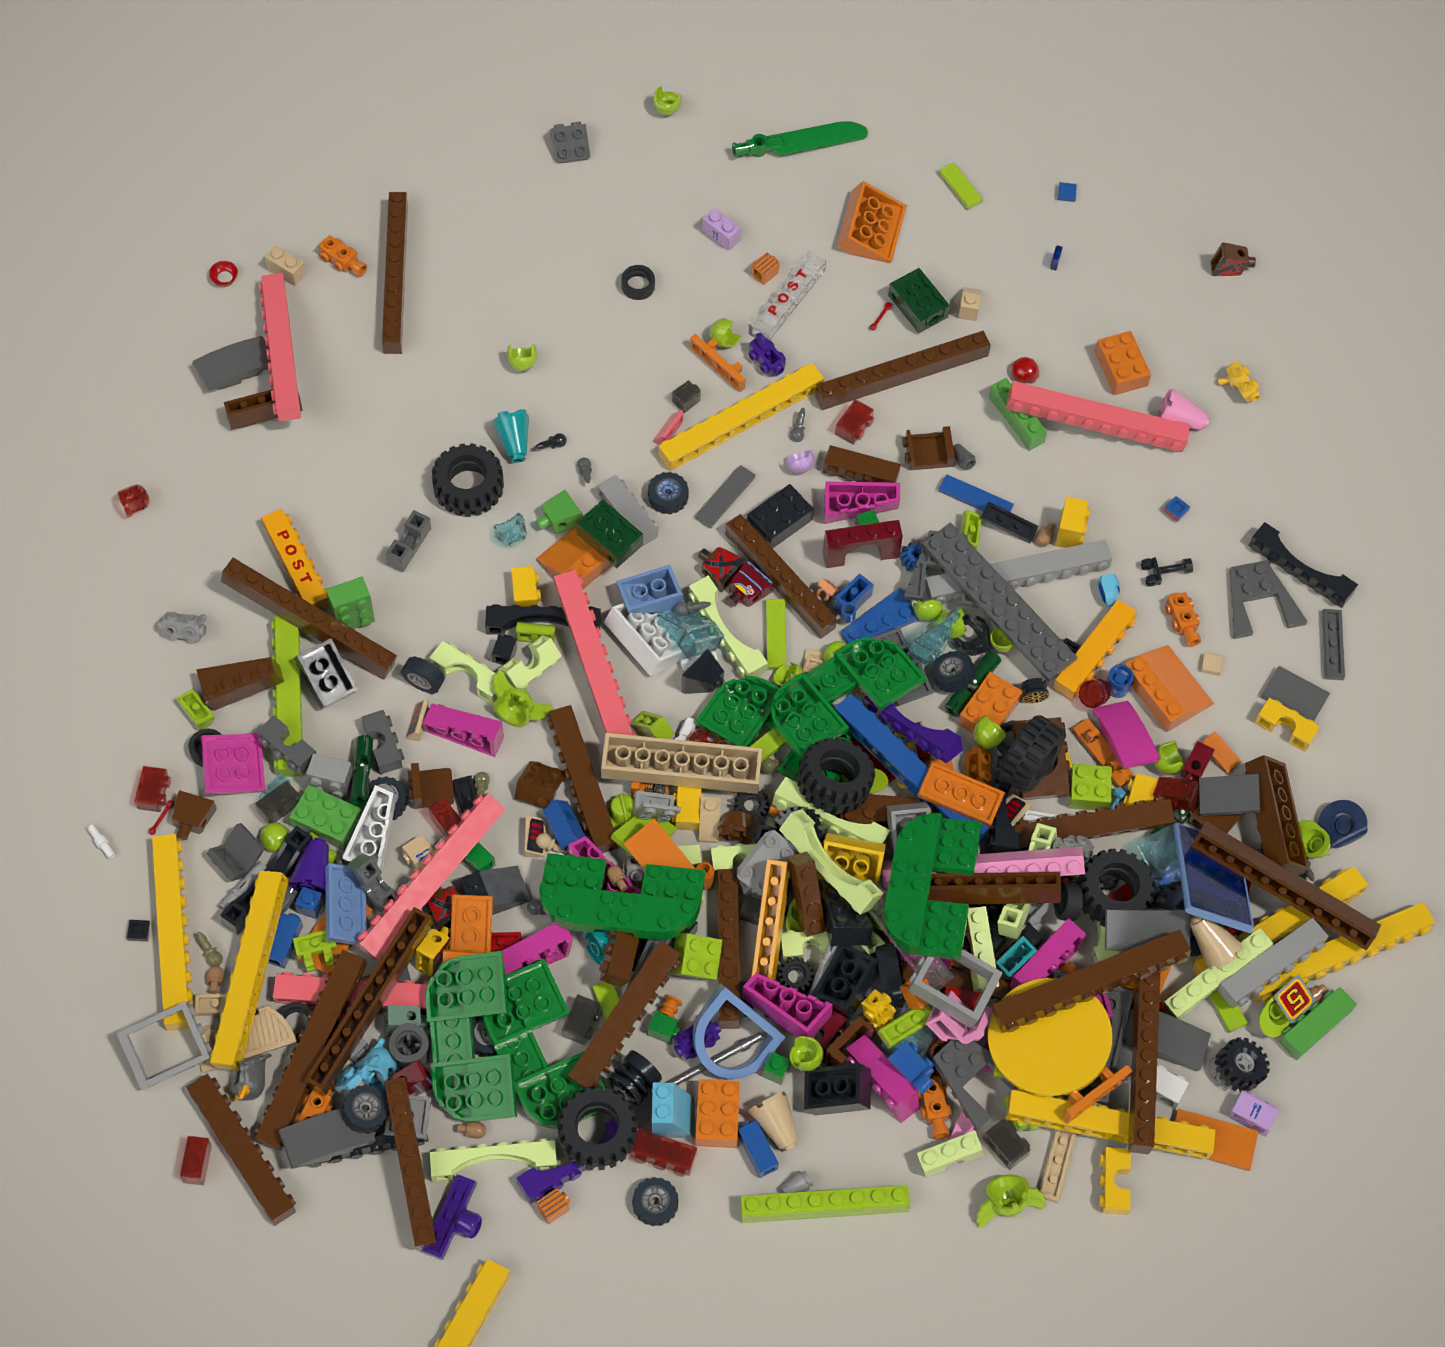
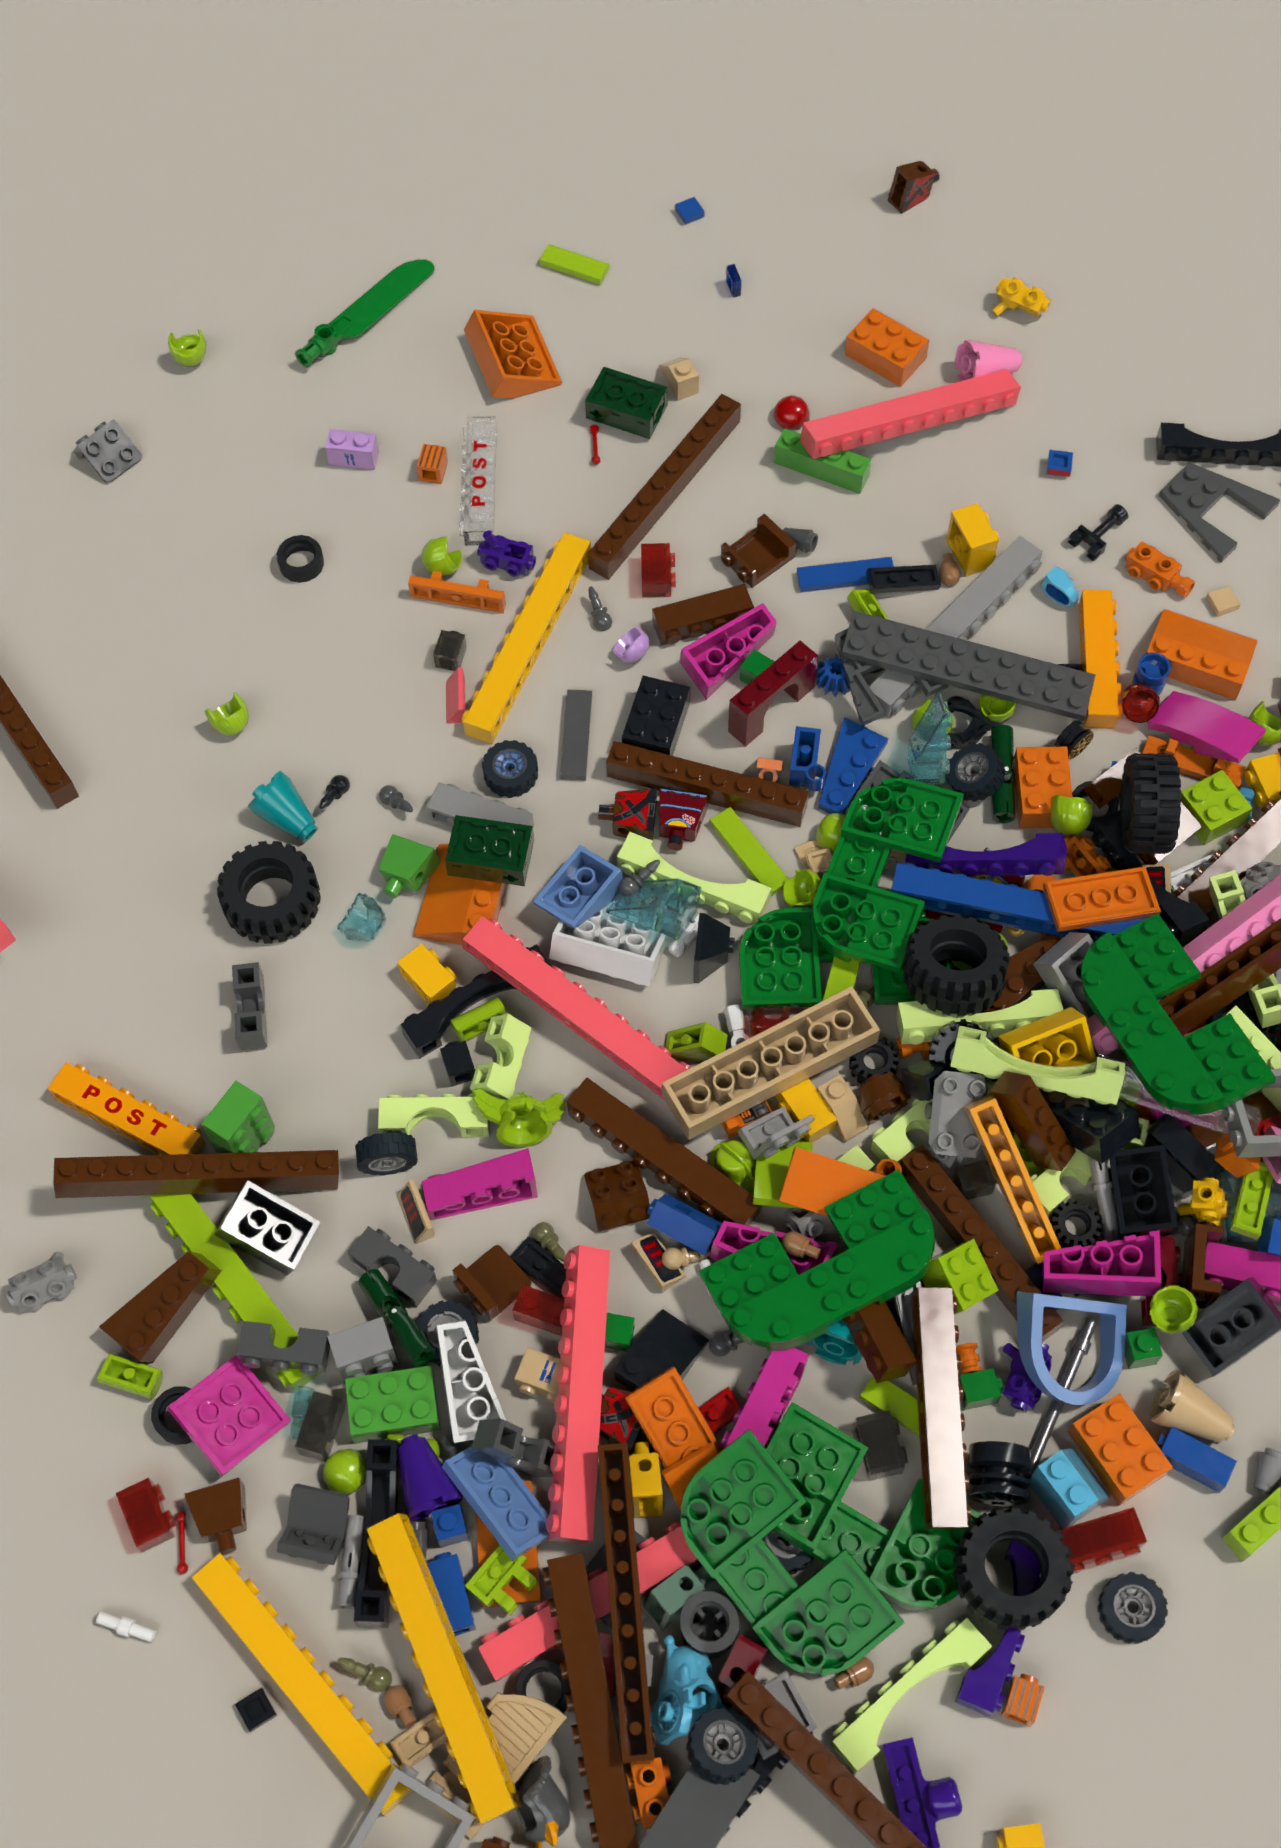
camera: 30 degrees left, 0 degrees up
lime hair [913,600,943,621] -> none

